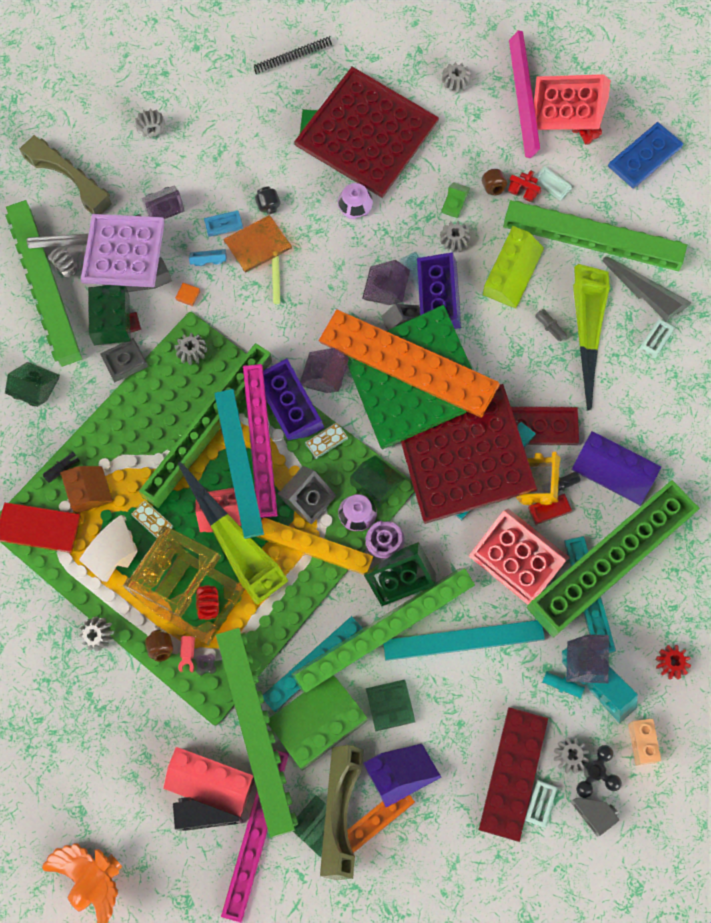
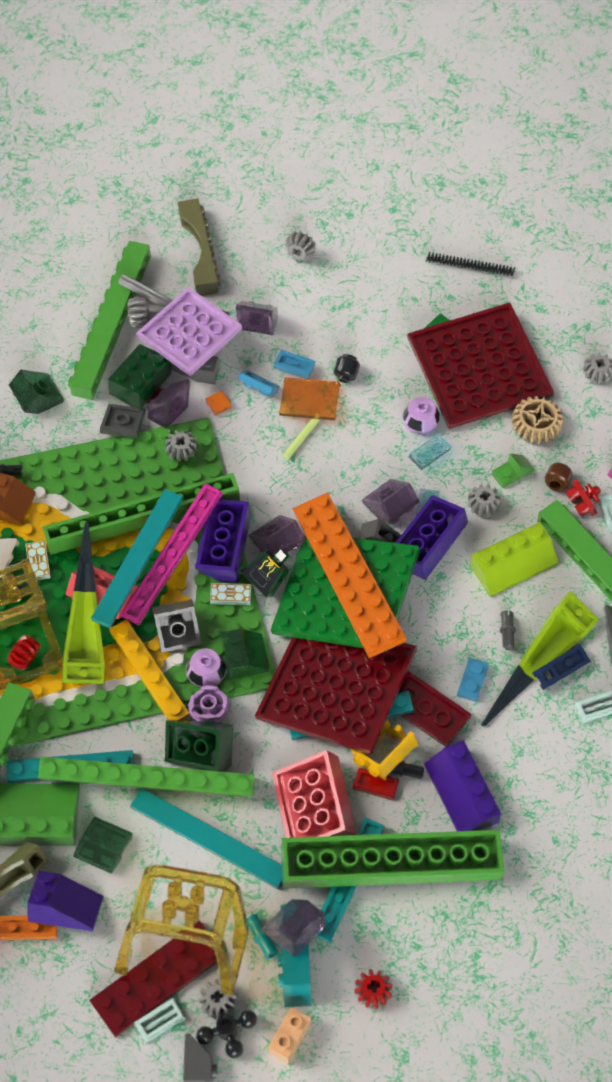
camera: 35 degrees right, 10 degrees down
none -> clear yellow windscreen [114,865,249,995]
none -> clear purple slope [147,379,190,428]
none -> torso [240,548,289,598]
none -> clear light blue plate [409,433,451,470]
none -> dark azure plate [457,657,489,702]
none -> tan gear [512,395,564,445]
none -> dark blue plate [532,644,591,690]

